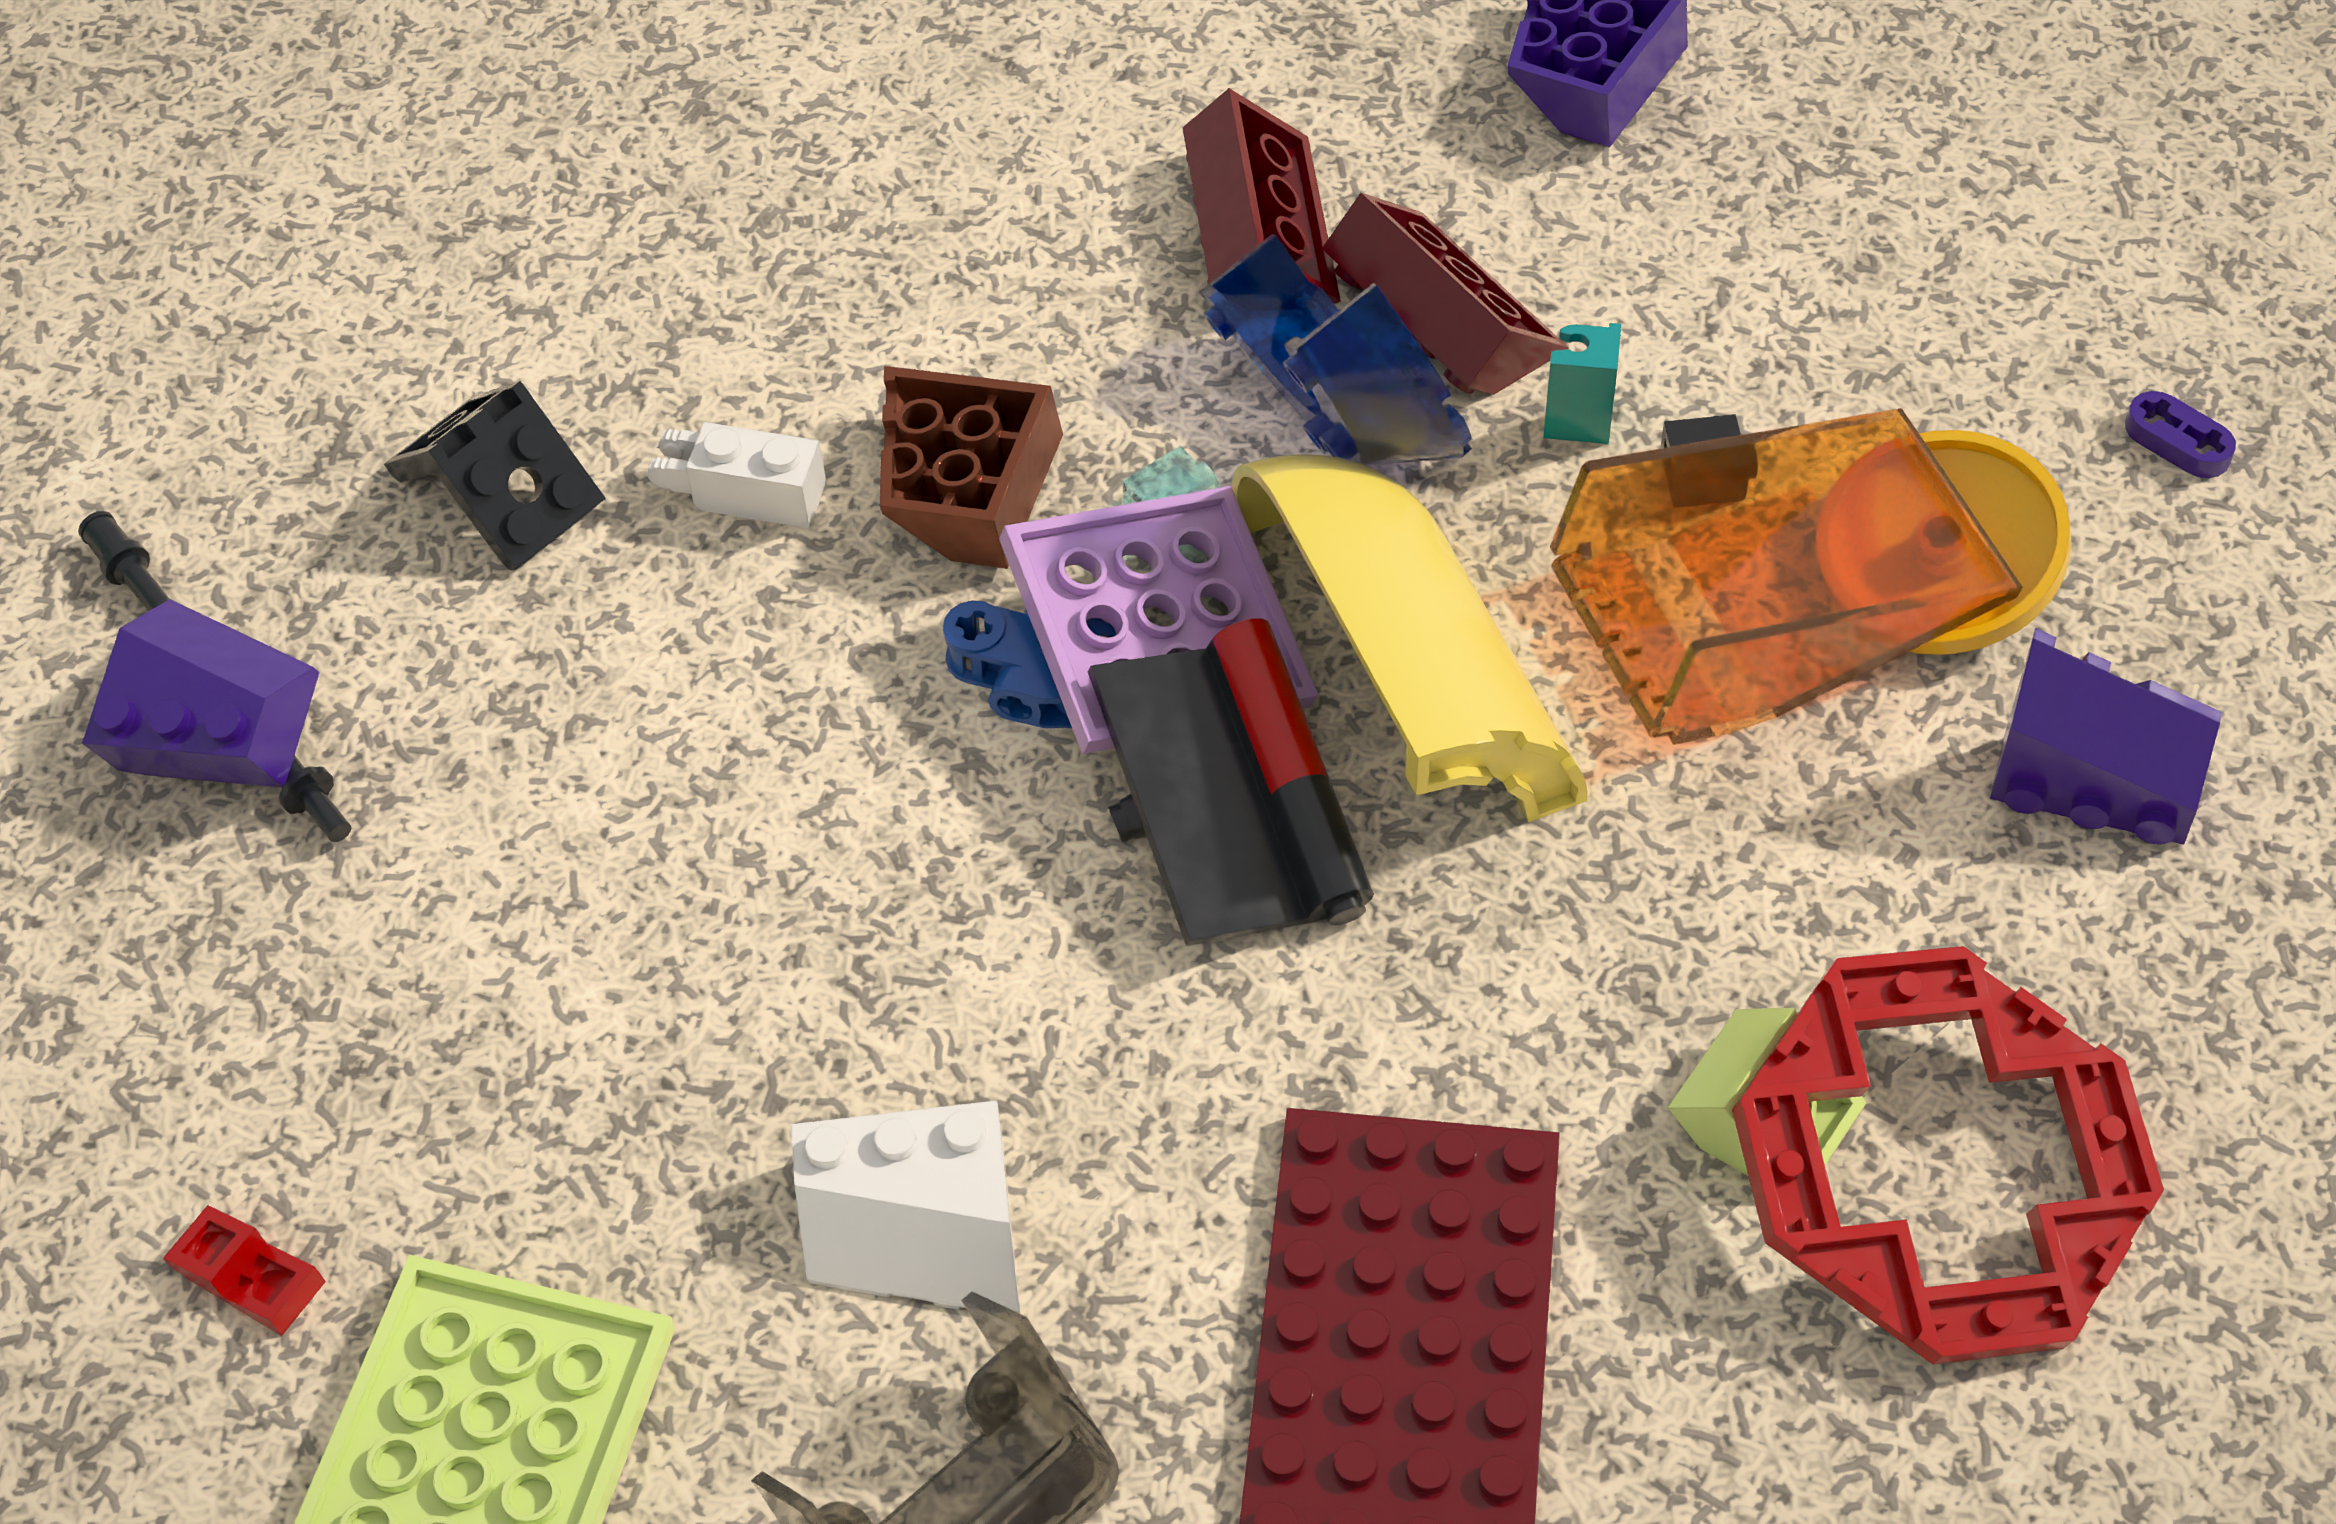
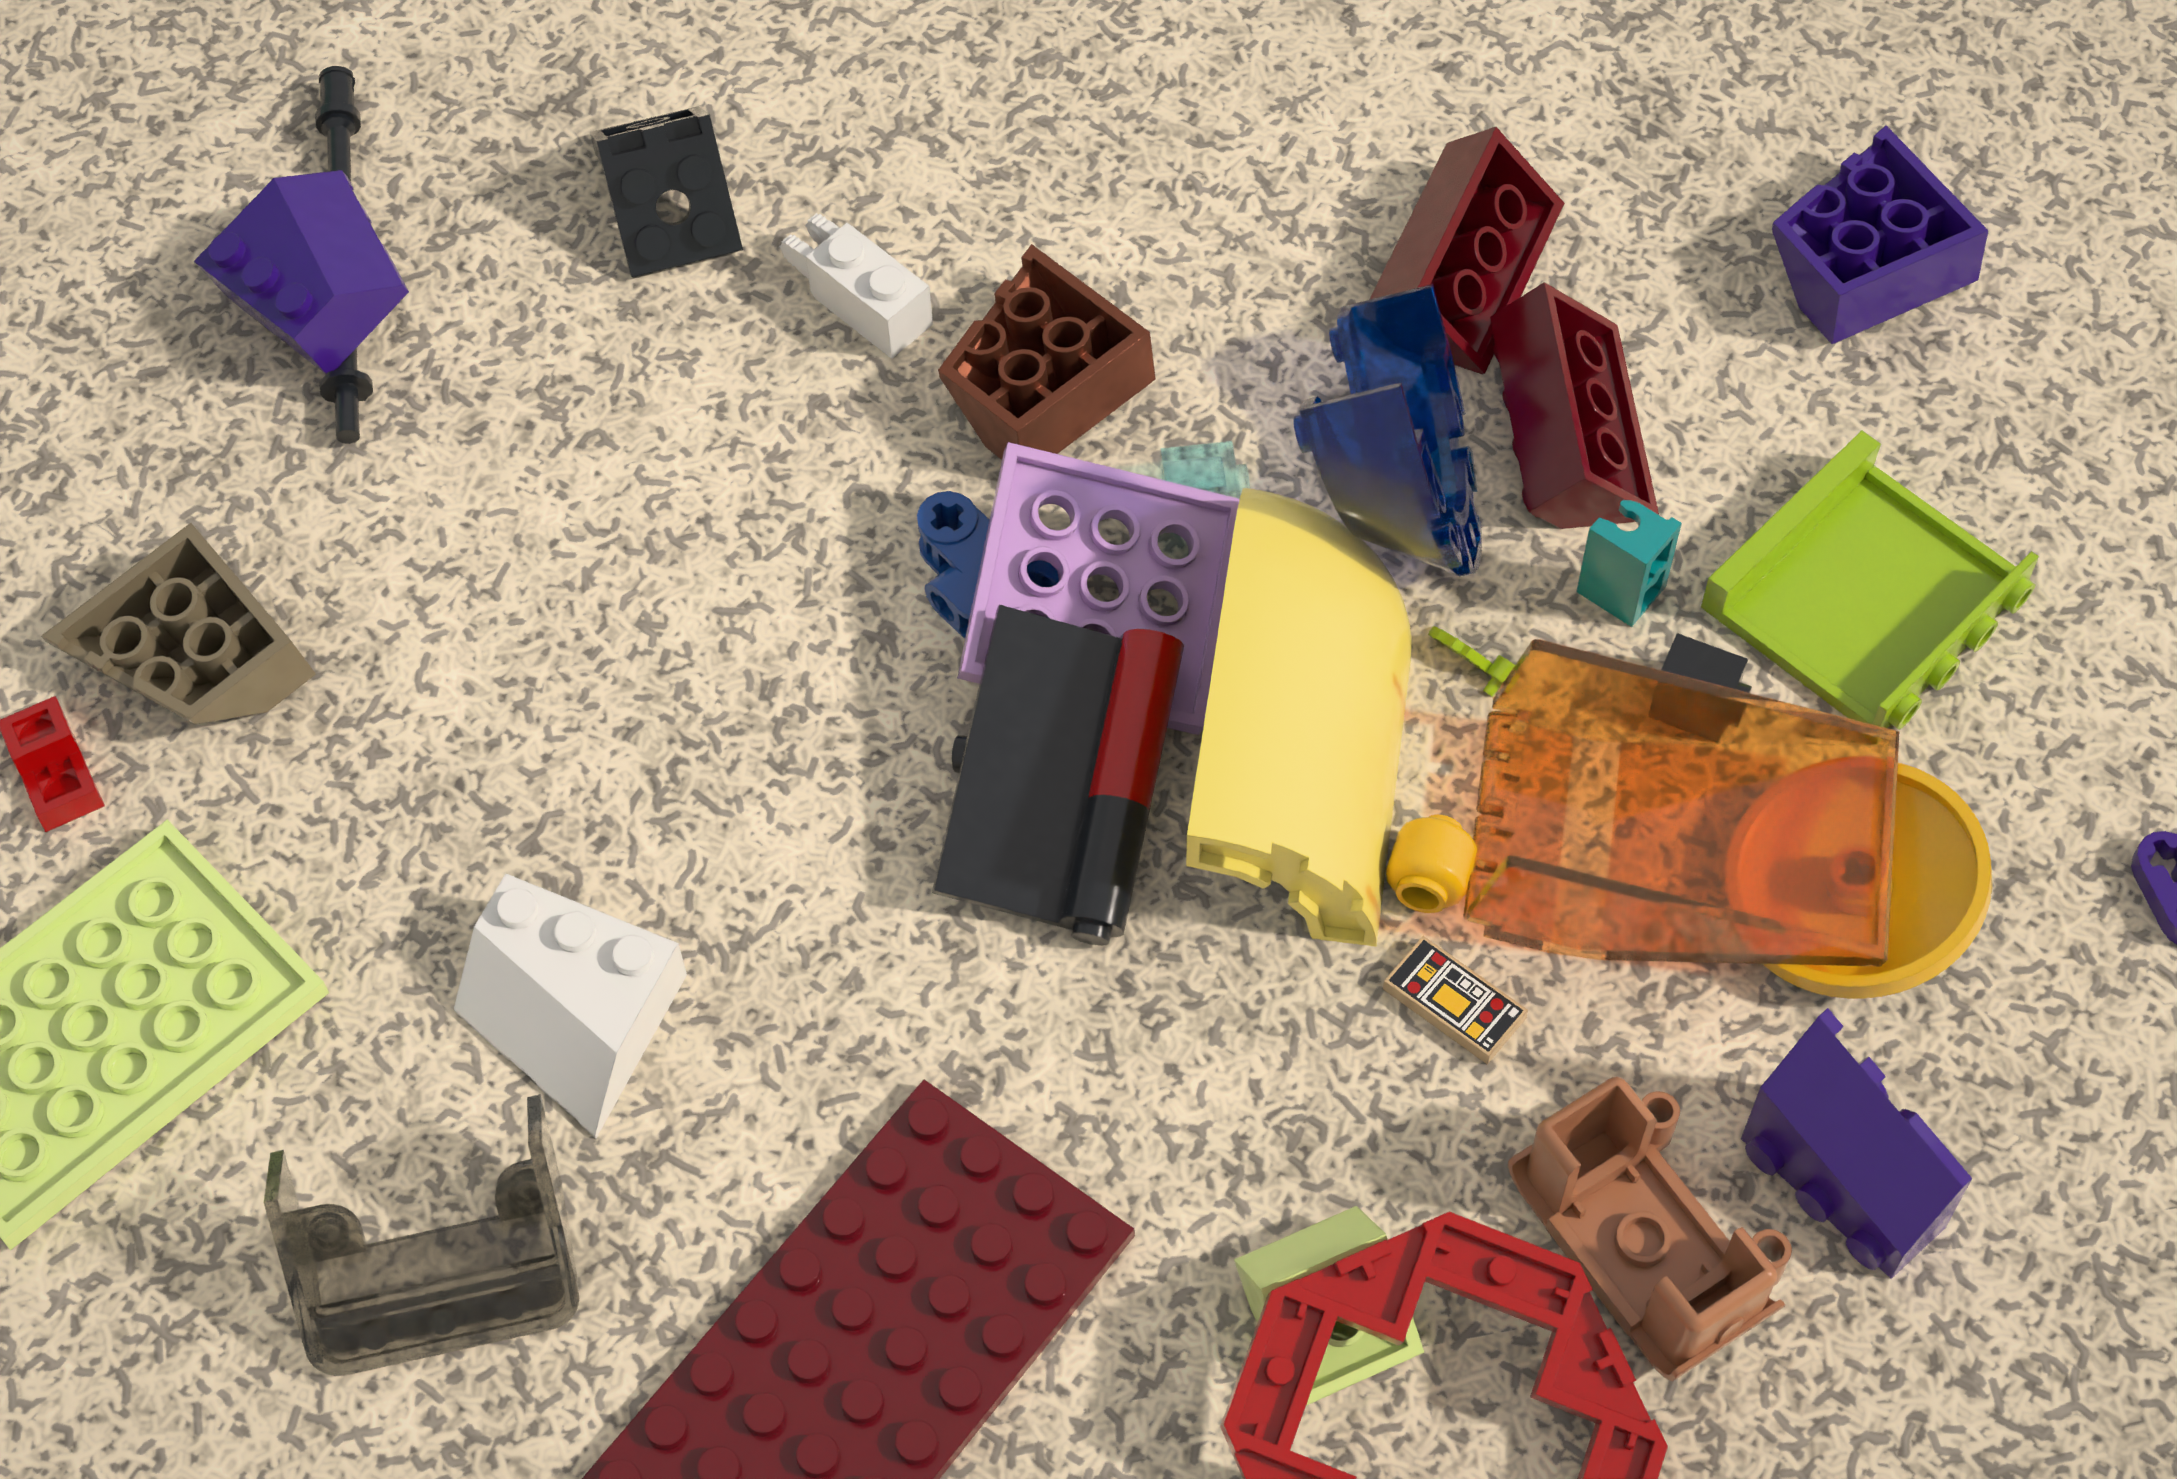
camera: 30 degrees right, 5 degrees up
none -> dark tan wedge [41,523,316,724]
none -> tile [1383,936,1528,1065]
none -> yellow head [1386,814,1477,913]
none -> lime piece [1428,626,1521,697]
none -> nougat container [1508,1077,1792,1381]
none -> lime panel [1701,430,2039,739]

